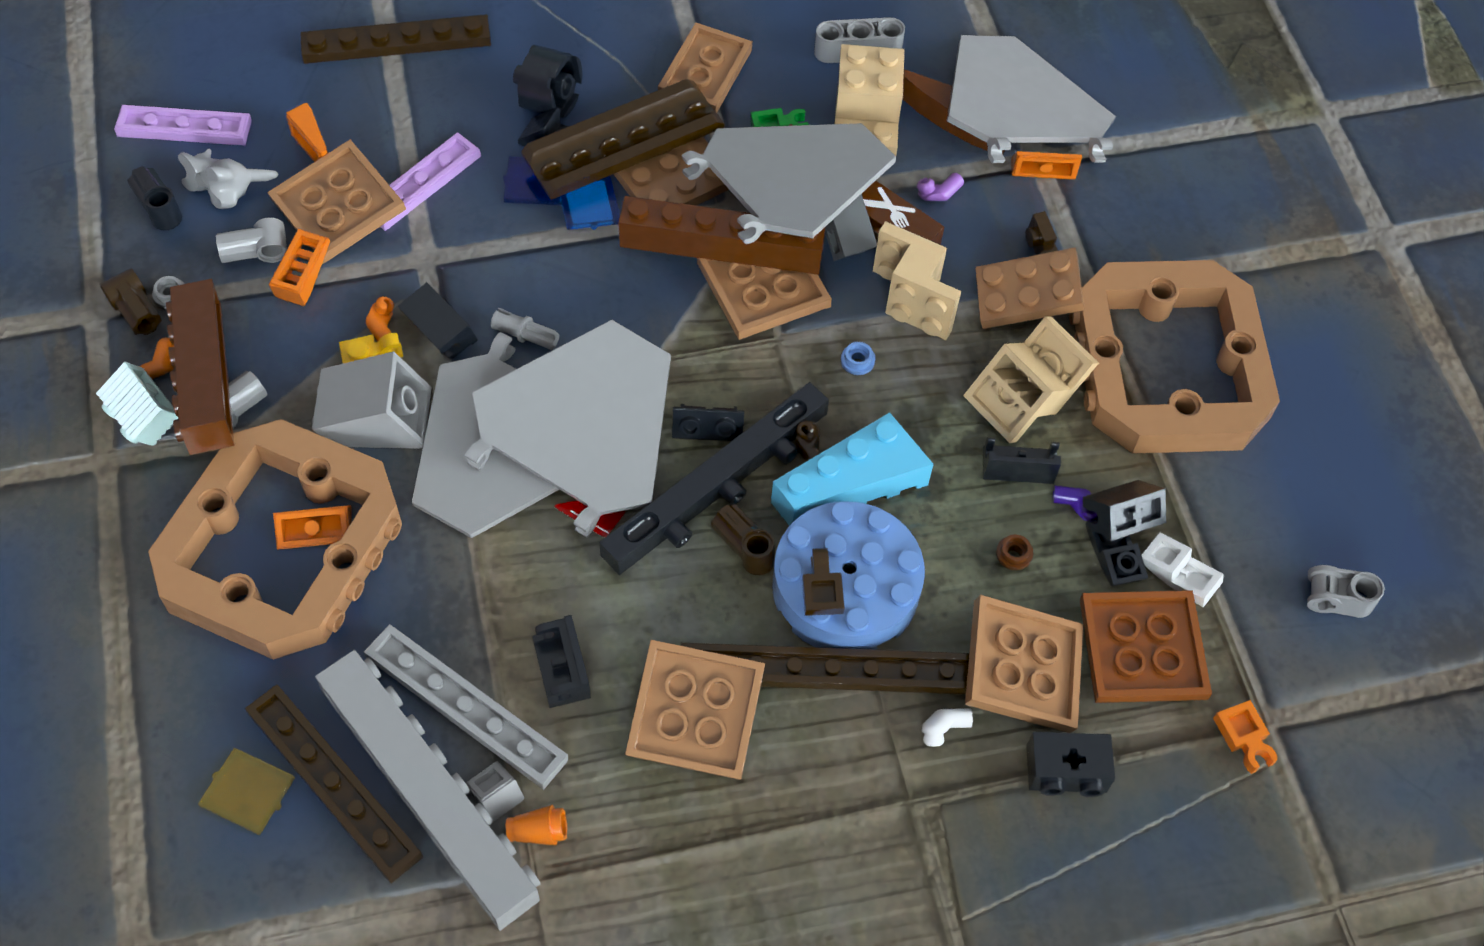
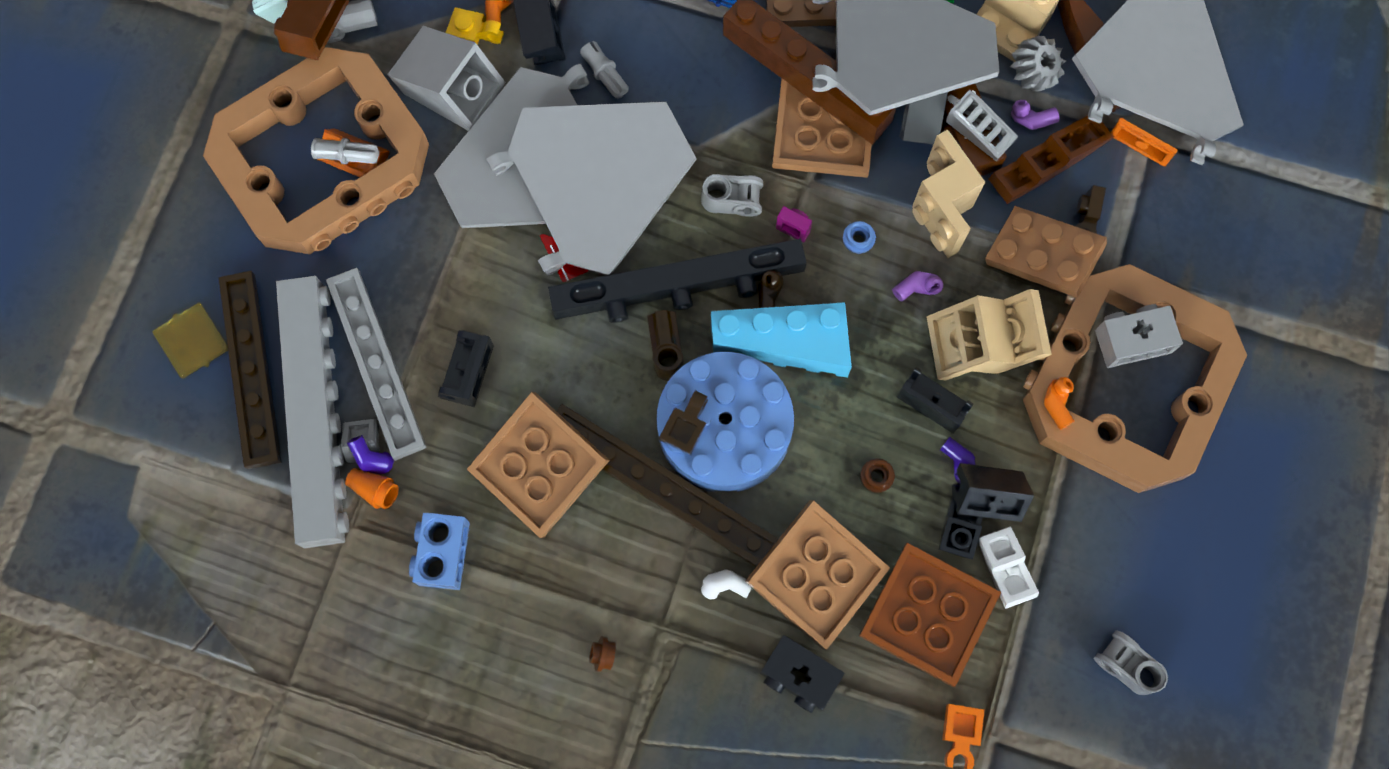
camera: 35 degrees right, 15 degrees up
black hinge [672,404,744,441] -> none
none -> light grey axle [311,138,379,164]
none -> dark purple arm [347,435,394,475]
none -> medium blue brick [409,513,470,590]
none -> reddish brown plate [589,636,616,672]
none -> light grey piece [701,174,764,217]
none -> magenta plate [776,206,812,243]
none -> medium lavender arm [892,271,943,302]
none -> light grey slope [946,90,1018,161]
none -> reddish brown slope [988,116,1114,204]
none -> light grey gear [1010,36,1066,92]
none -> orange arm [1044,377,1075,430]
none -> light grey brick [1095,304,1183,368]

